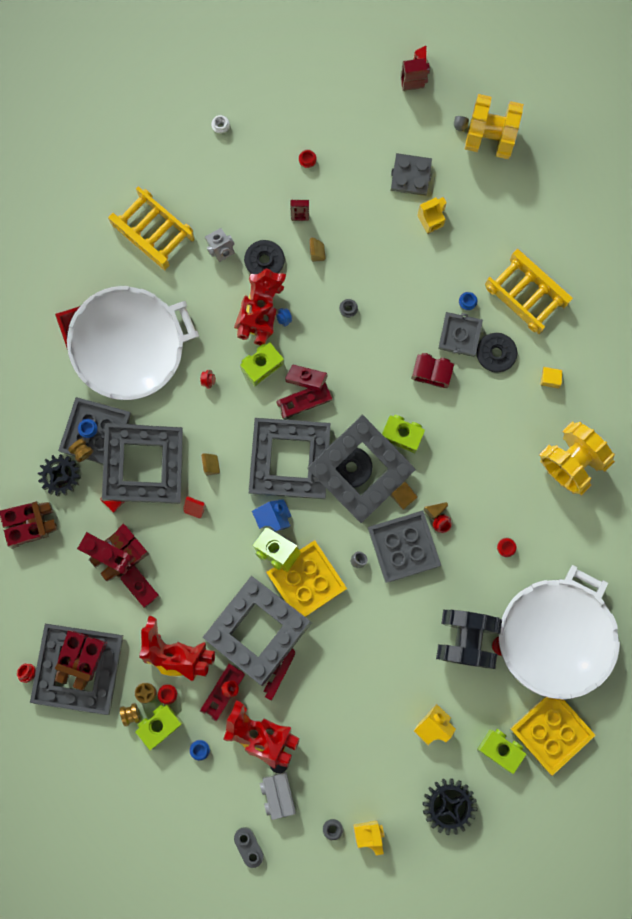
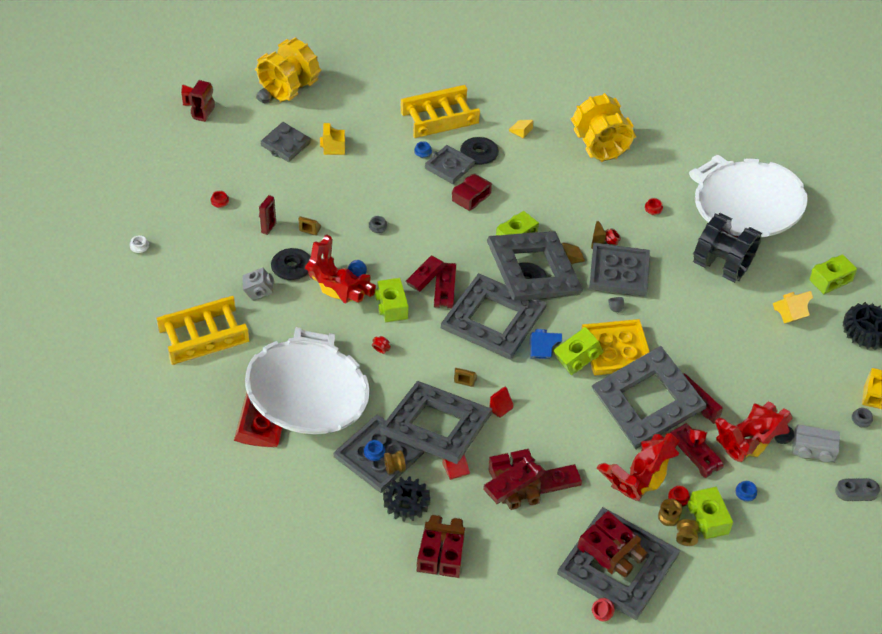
camera: 65 degrees left, 30 degrees down
yellow plate [510,697,596,776] -> none

